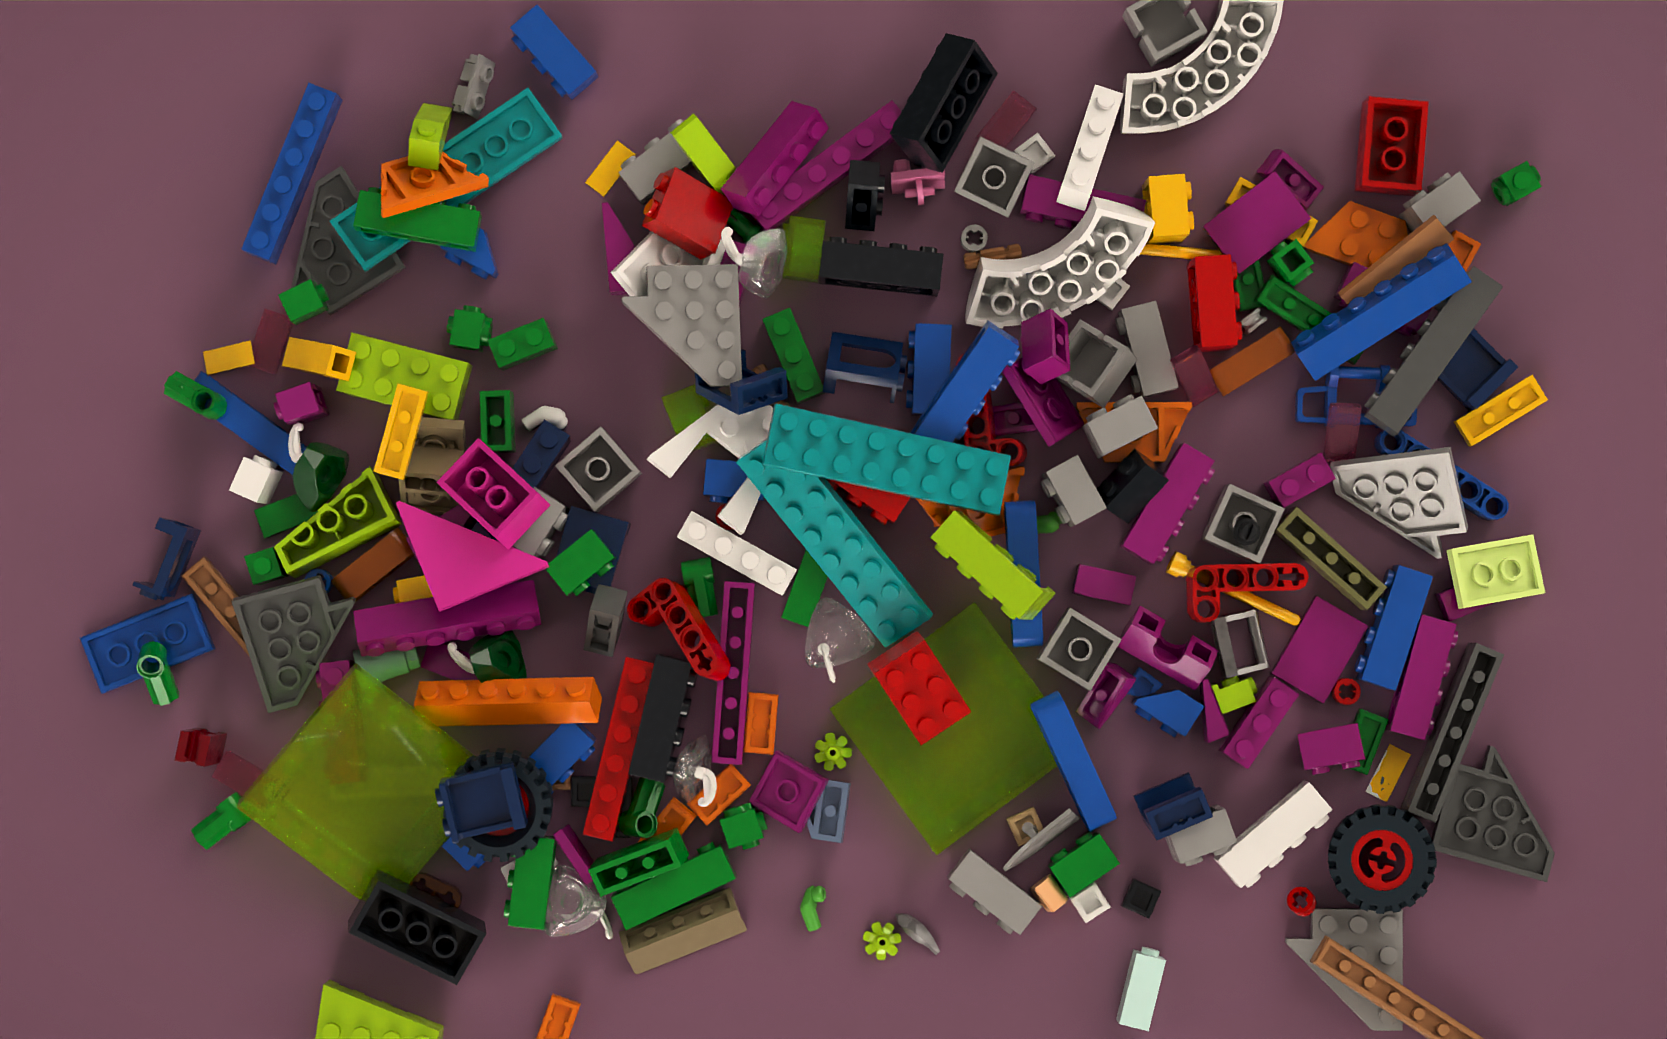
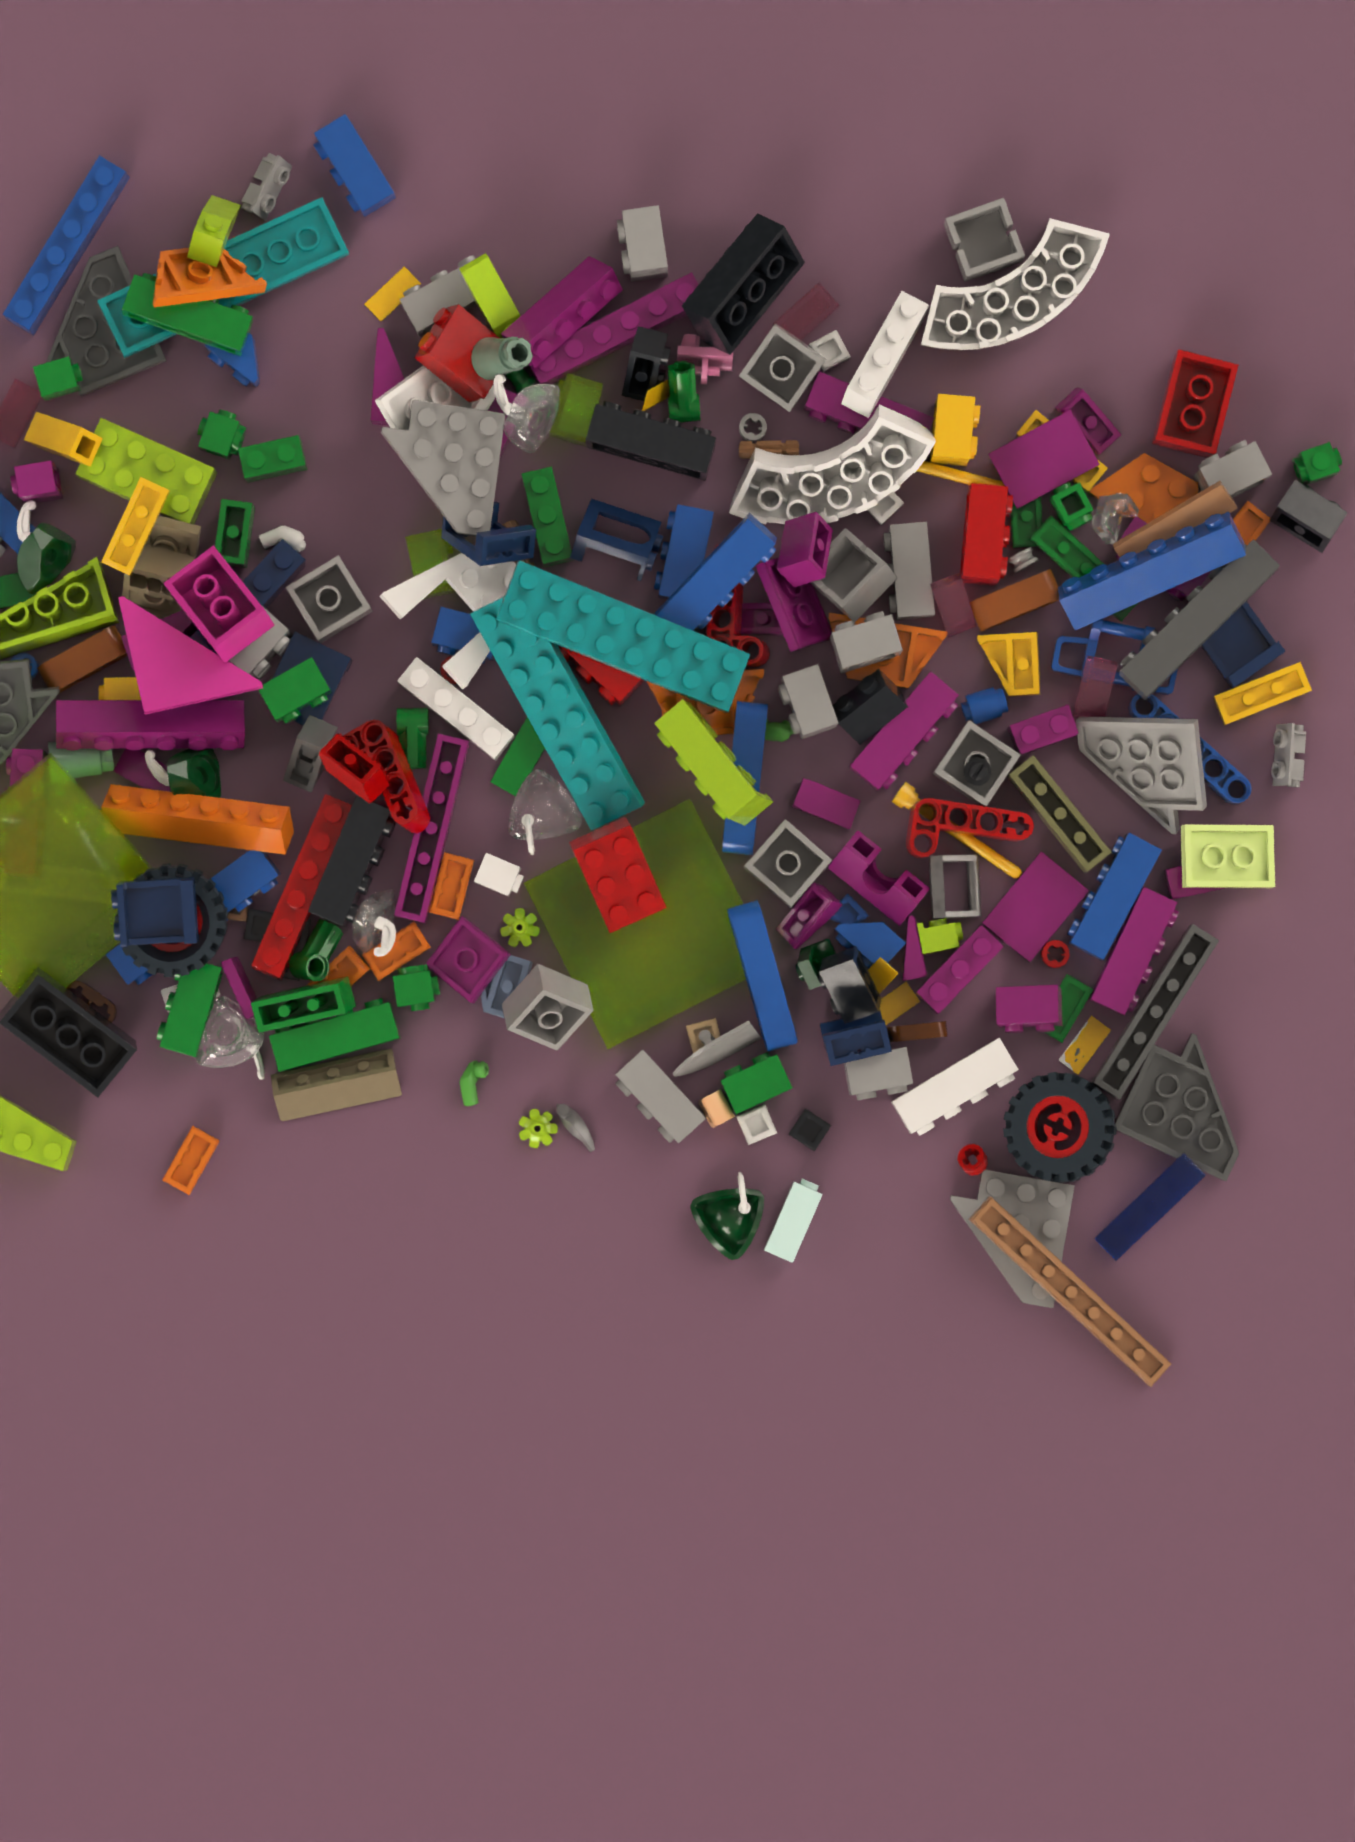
camera: 10 degrees right, 0 degrees up
none -> red brick [318,733,389,803]
none -> sand green plant [471,337,533,381]
none -> white brick [474,853,524,897]
none -> light grey brick [502,964,594,1050]
none -> light grey piece [617,205,668,282]
none -> yellow sticker [642,380,670,411]
none -> green piece [668,361,701,423]
none -> dark green hat [690,1172,764,1260]
none -> dark green bracket [795,939,836,990]
none -> black brick [817,946,882,1024]
none -> yellow sticker [868,957,899,994]
none -> yellow sticker [879,982,920,1025]
none -> reddish brown beam [887,1021,948,1042]
none -> blue brick [961,687,1009,724]
none -> yellow wing [977,632,1041,696]
none -> clear bracket [1092,493,1139,545]
none -> clear blue tile [1094,1152,1206,1261]
none -> brick [1269,480,1348,553]
none -> light grey hinge [1271,723,1307,787]

